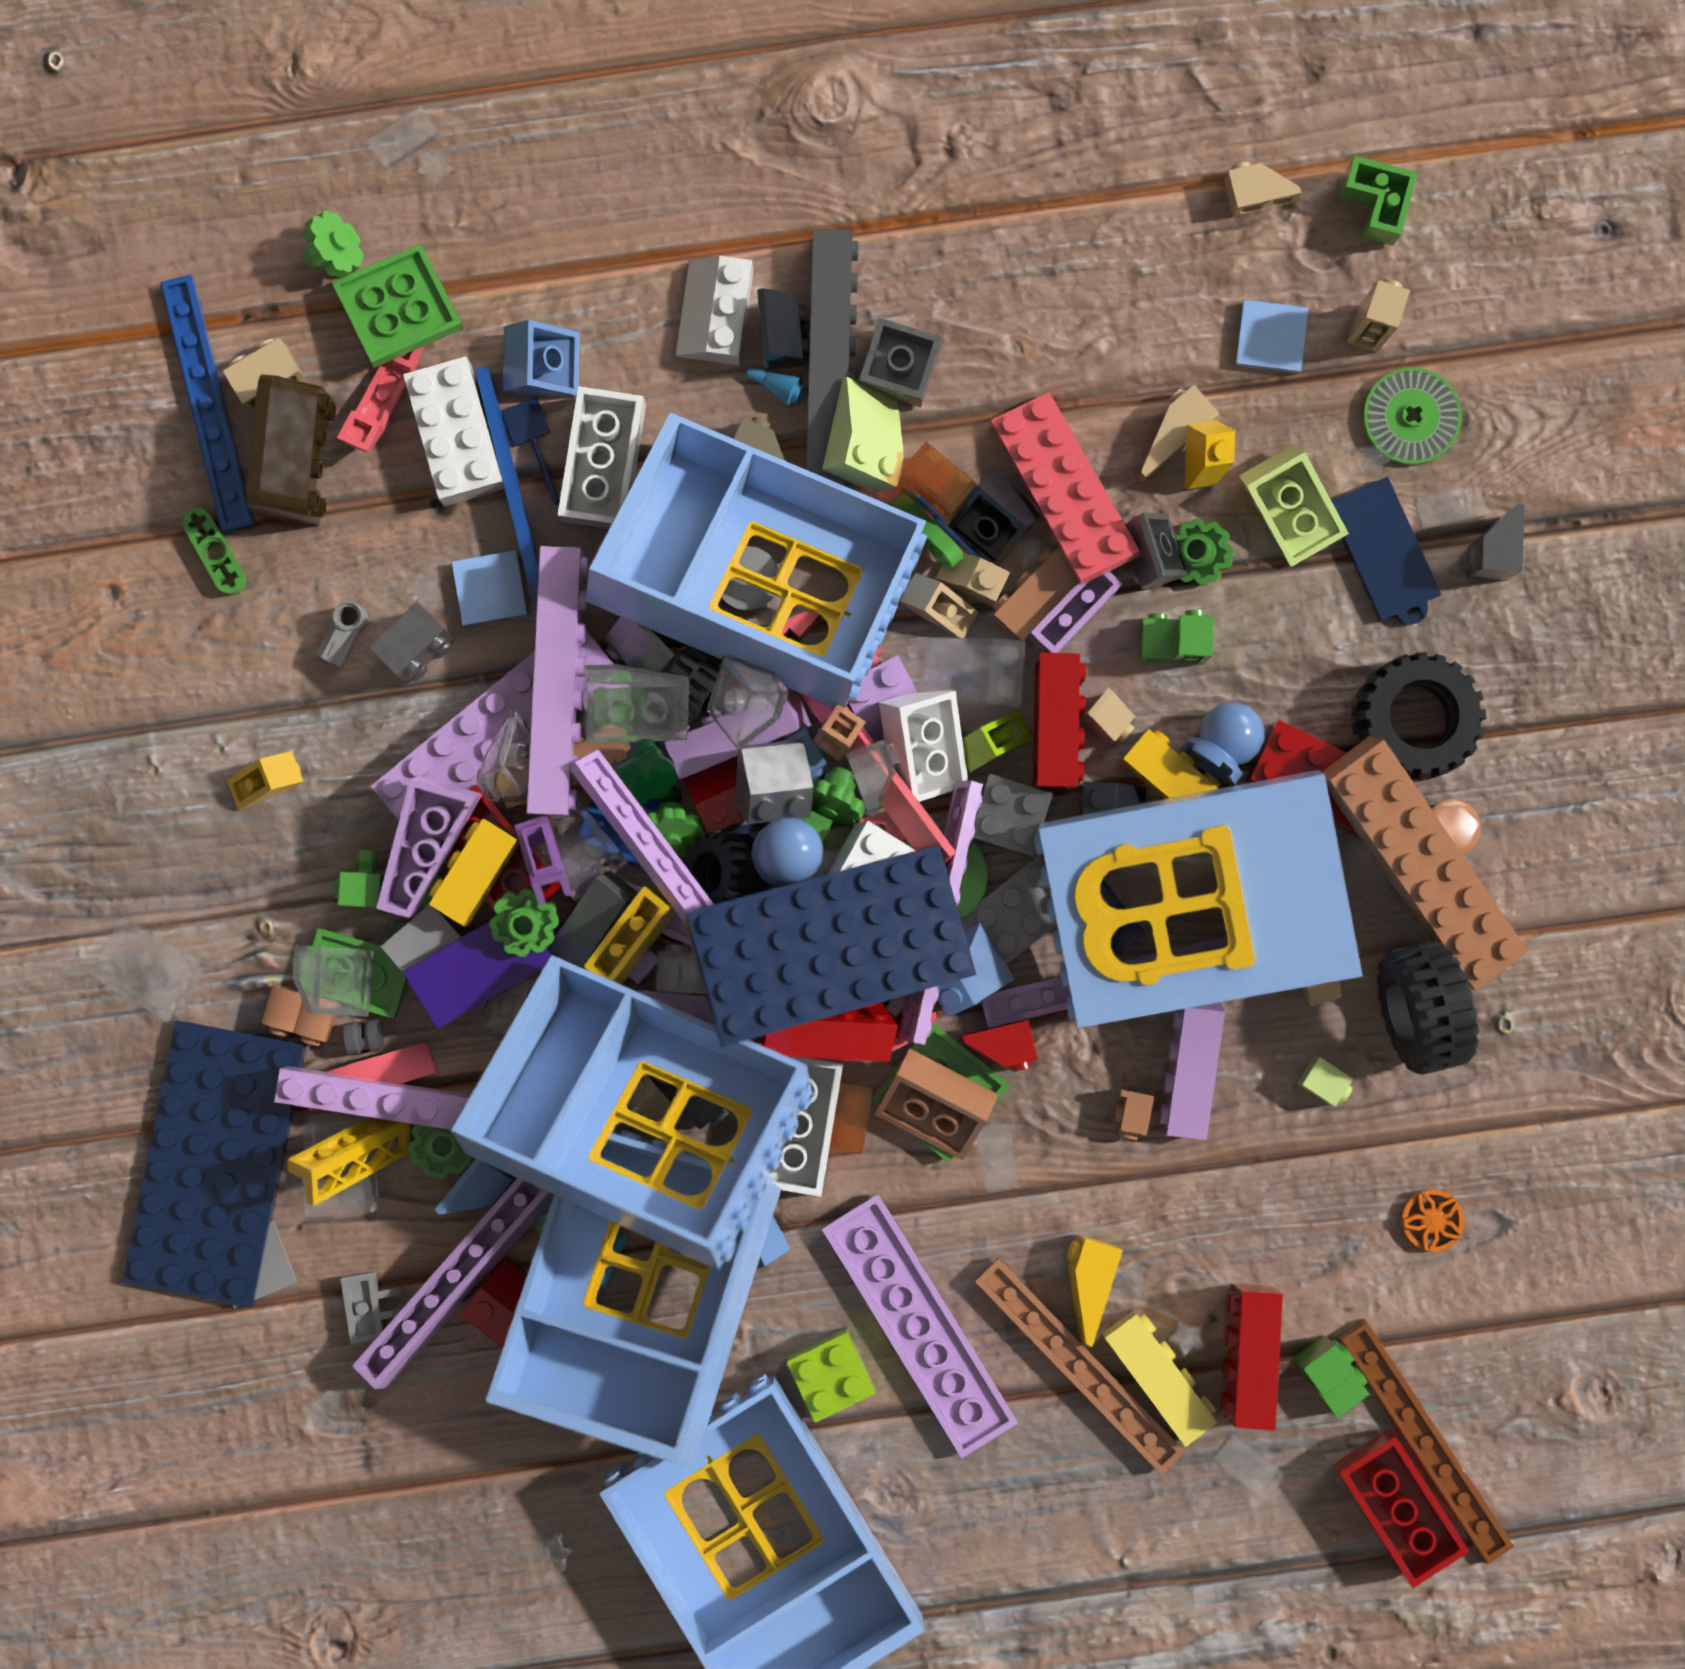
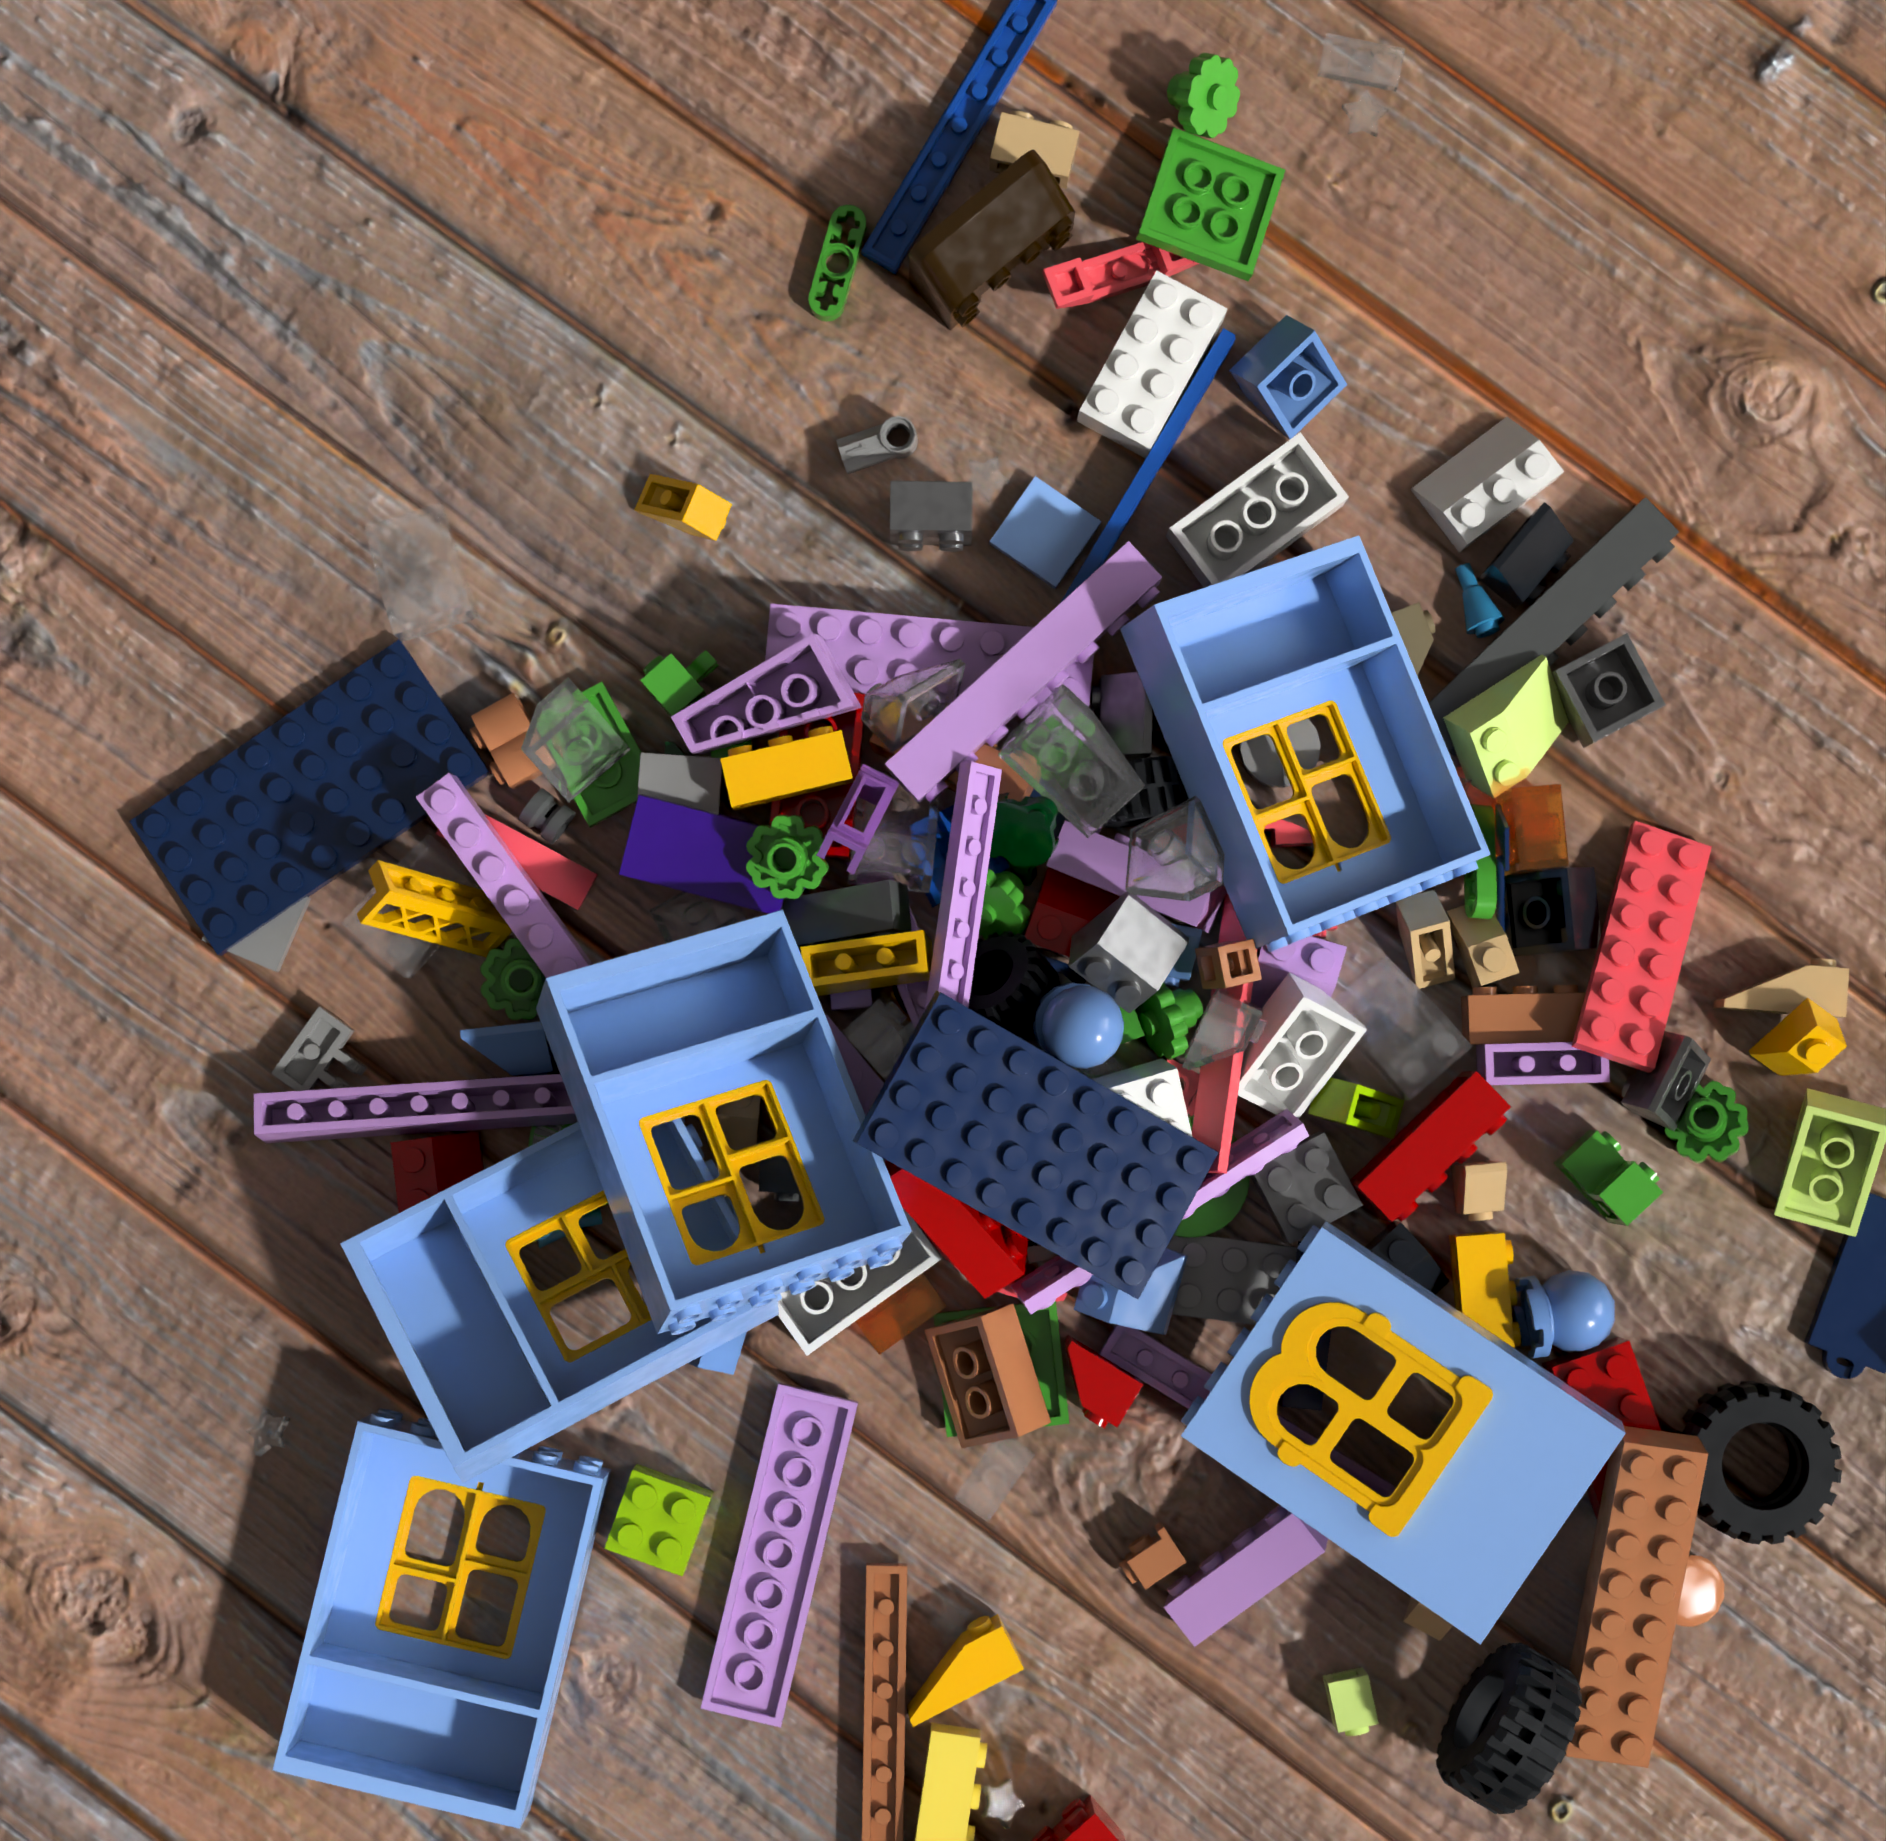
camera: 40 degrees right, 0 degrees up
dark blue piece [501,397,560,505] -> none

